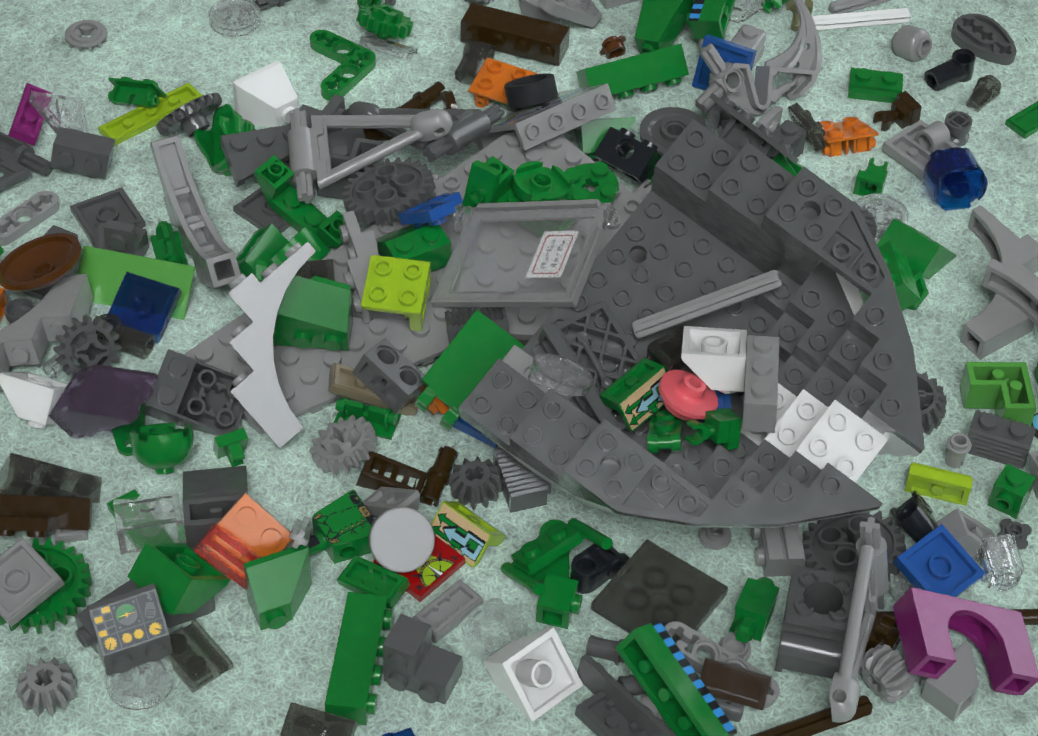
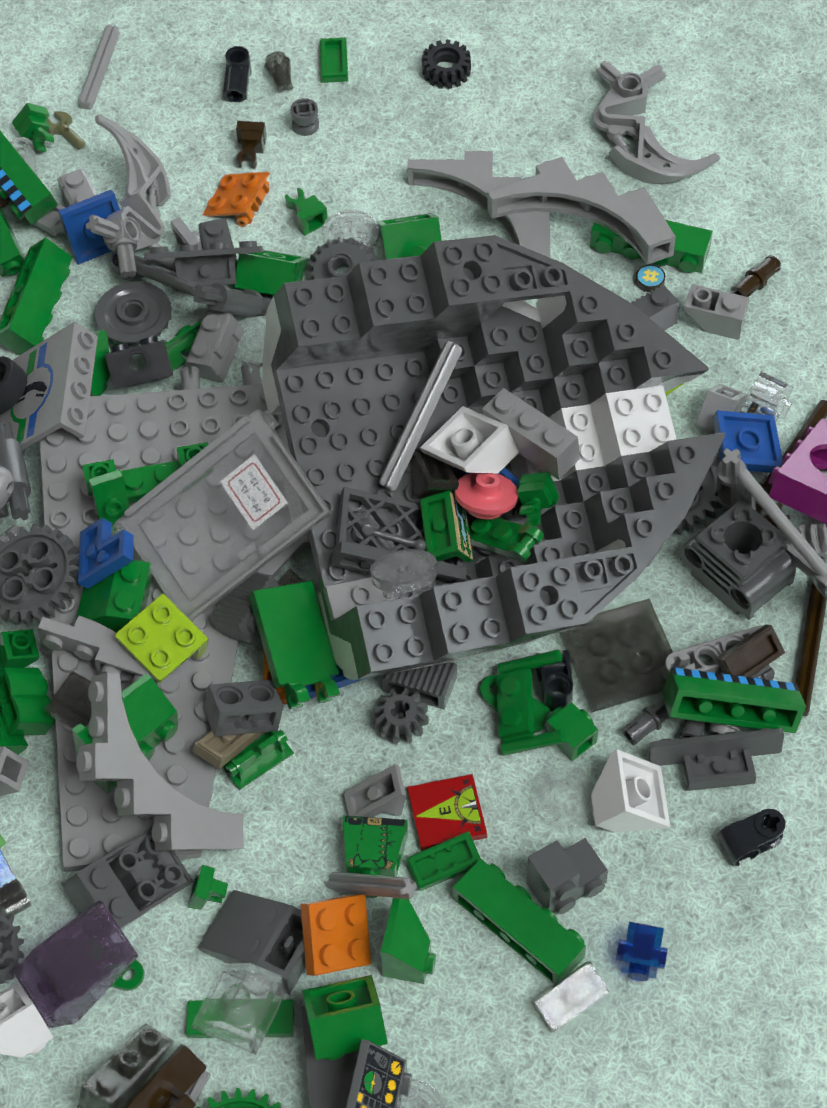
camera: 50 degrees left, 10 degrees up
green cylinder [130,423,194,474] -> none
clear smoke plate [163,619,233,693] -> none
clear red tile [193,522,261,590] -> none
light grey gear [310,415,378,475] -> none
dark brown slope [356,451,426,493] -> none
light grey tile [368,507,435,573] -> none
light grey plate [413,579,483,643] -> none
dark brown pin [420,446,458,507] -> none
panel [431,501,506,567] -> none
green plate [511,161,570,202] -> none
green plate [565,162,619,207] -> none
light grey plate [718,633,751,661] -> none
green piece [729,577,780,643] -> none
clear smoke plate [787,103,826,152] -> none
white axle [812,8,910,30] -> none
green plate [848,67,903,103] -> none
light grey plate [882,120,961,179] -> none
black piece [890,490,938,543] -> none
light grey head [892,25,932,62] -> none
clear blue brick [923,147,988,211] -> none
dark grey piece [951,14,1017,65] -> none
bright green brick [960,362,1037,427] -> none
green brick [988,464,1036,519] -> none
dark grey plate [996,519,1032,549] -> none

